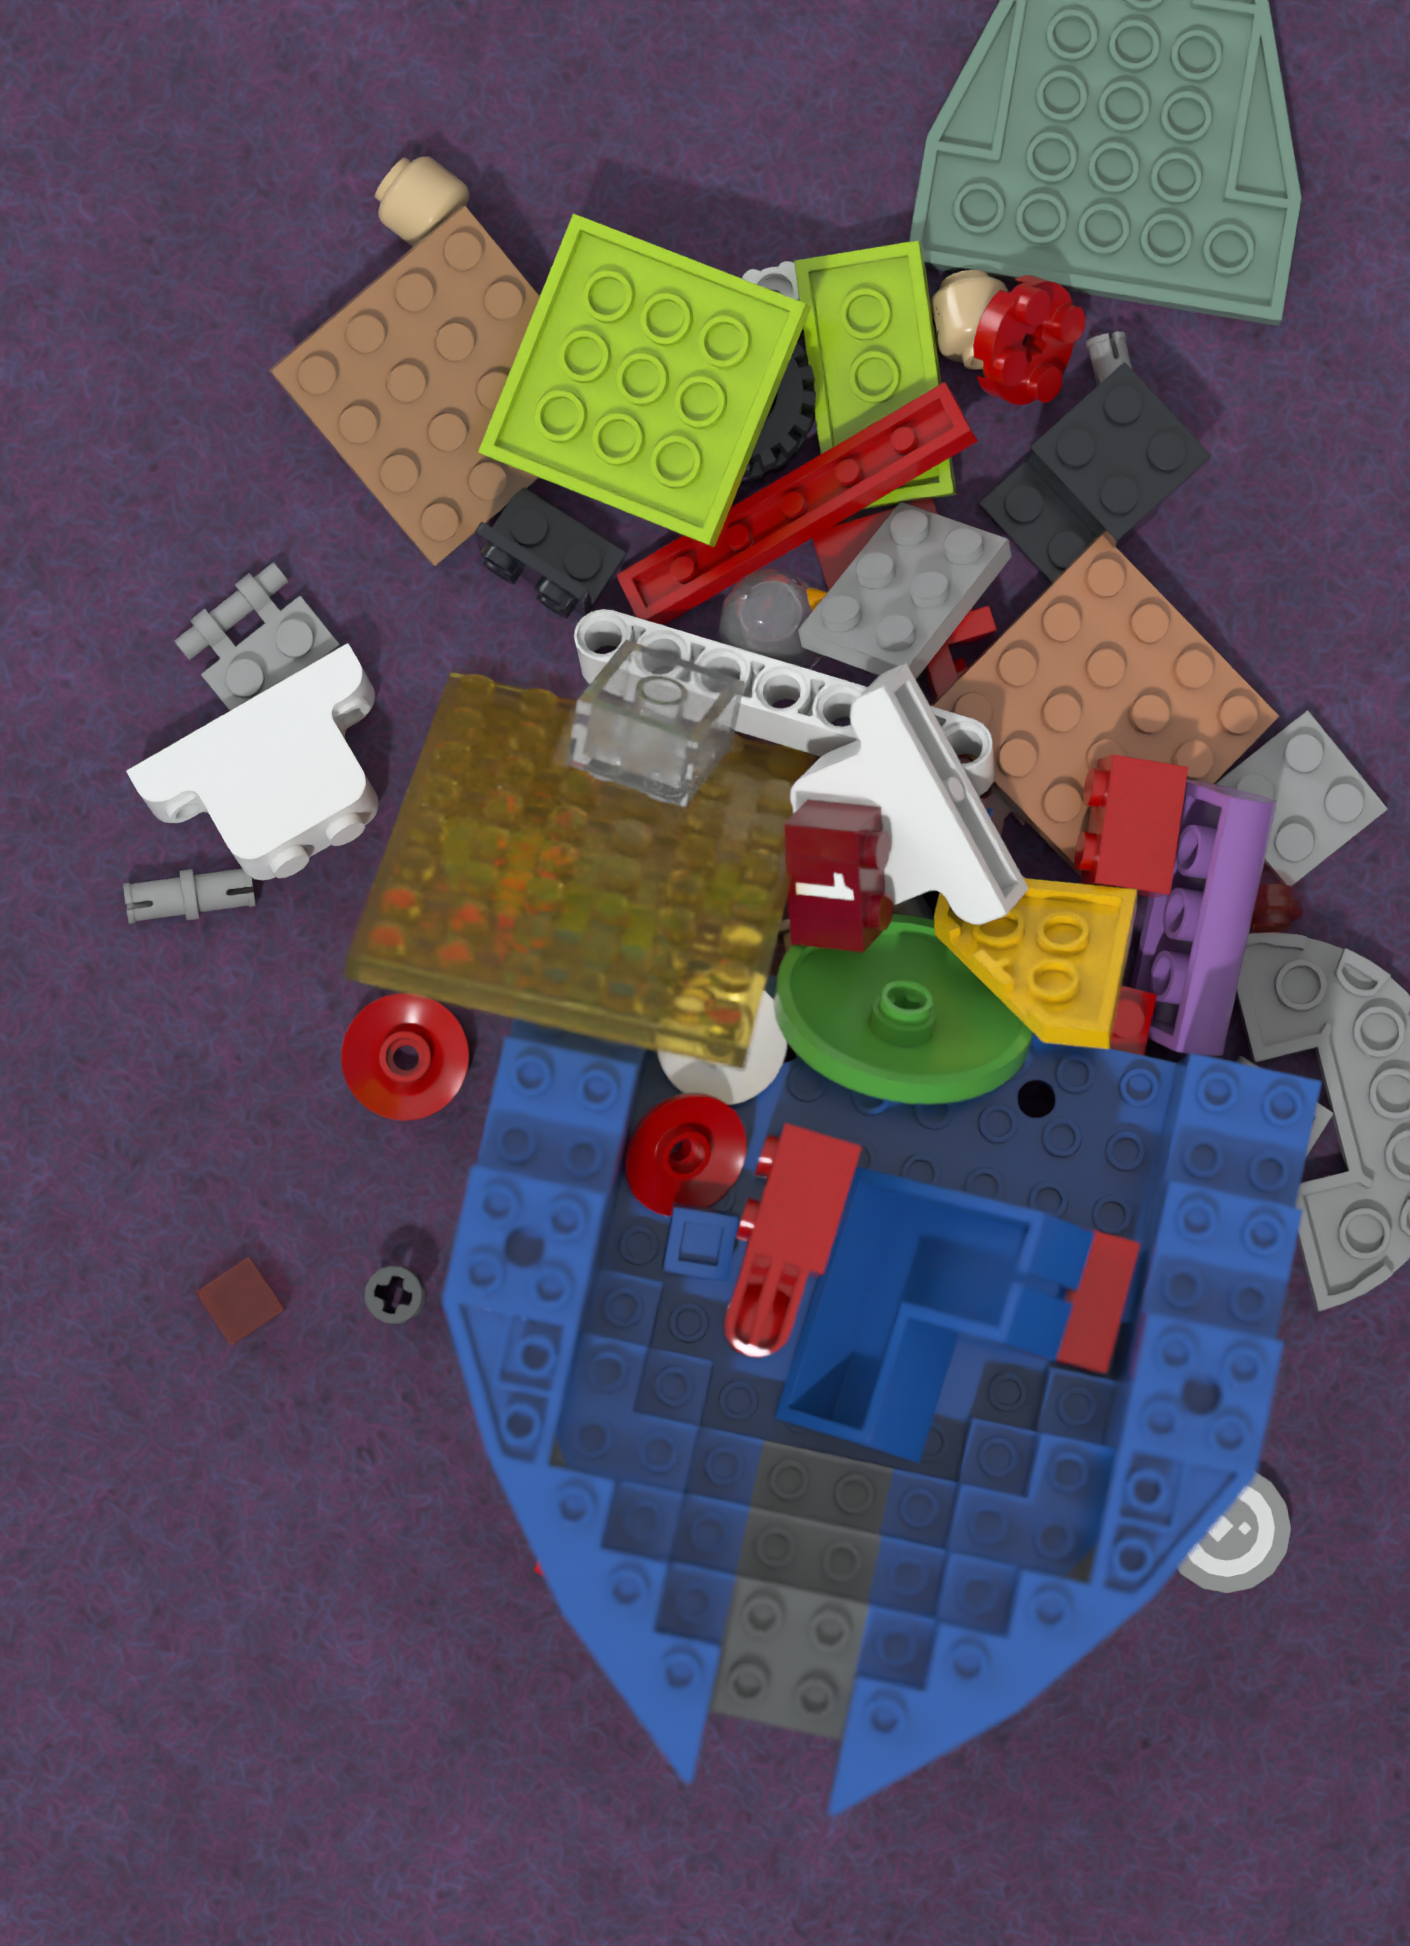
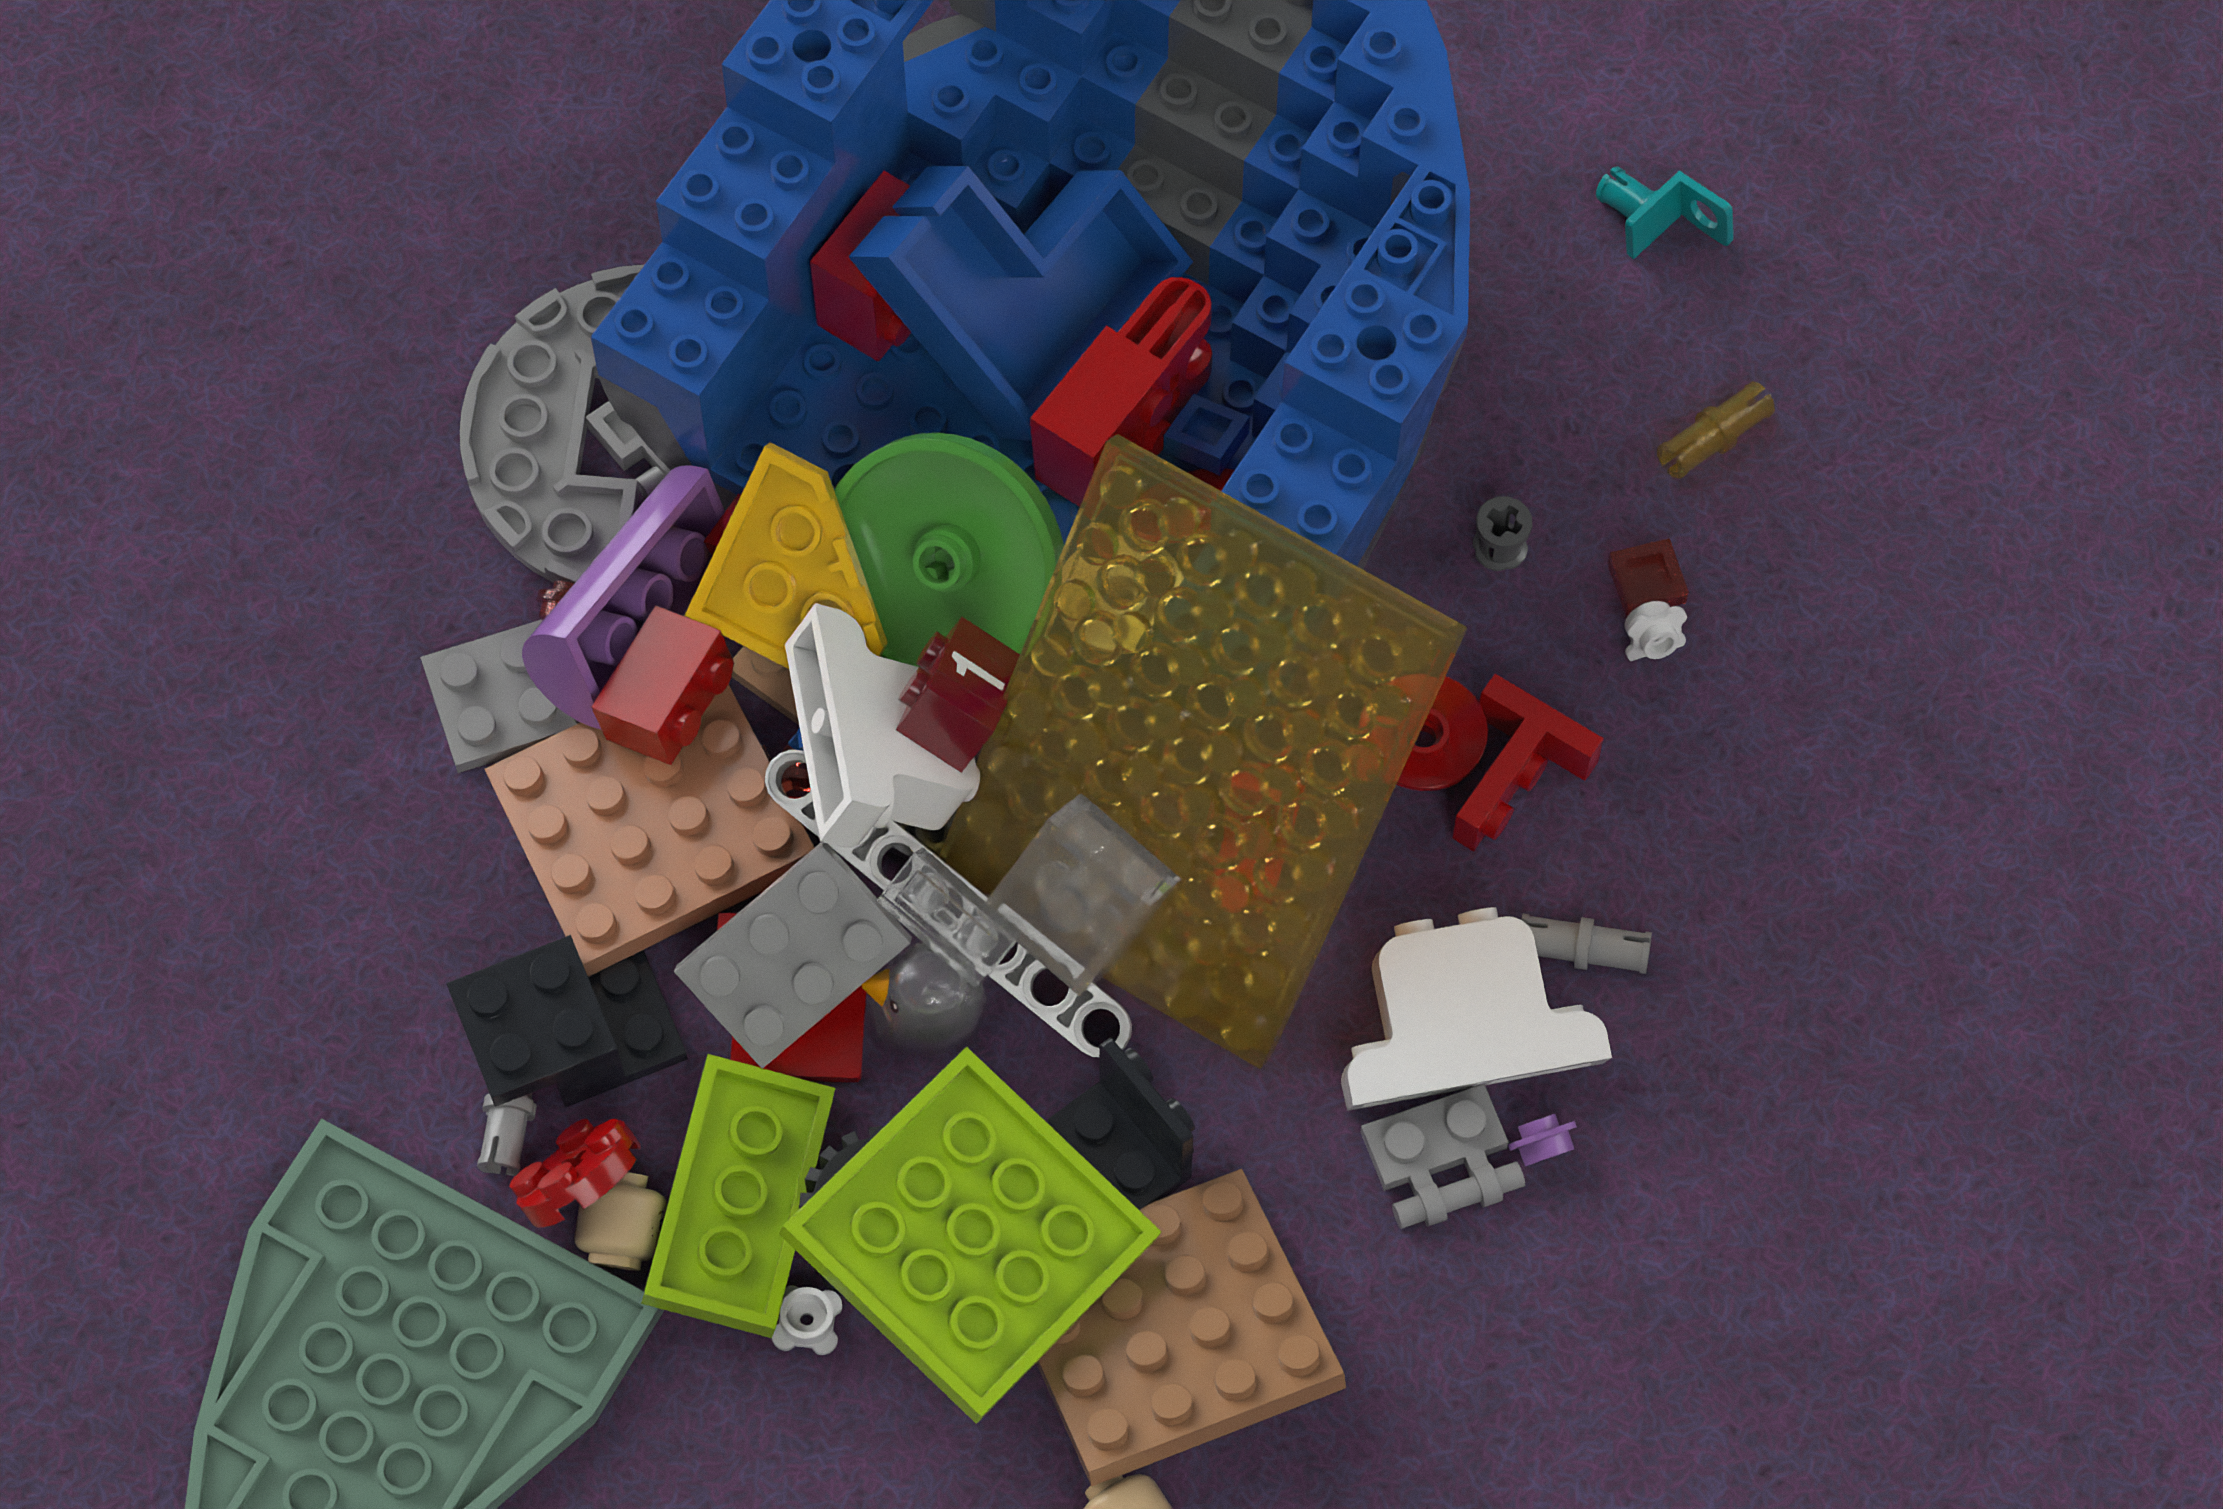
camera: 165 degrees left, 20 degrees down
red plate [616,382,978,625] -> none
none -> clear plate [876,847,1022,988]
none -> red bracket [1452,674,1604,851]
none -> medium lavender plate [1508,1114,1577,1166]
none -> teal bracket [1596,166,1734,259]
none -> white plate [1624,601,1687,661]
none -> clear yellow pin [1656,381,1775,479]

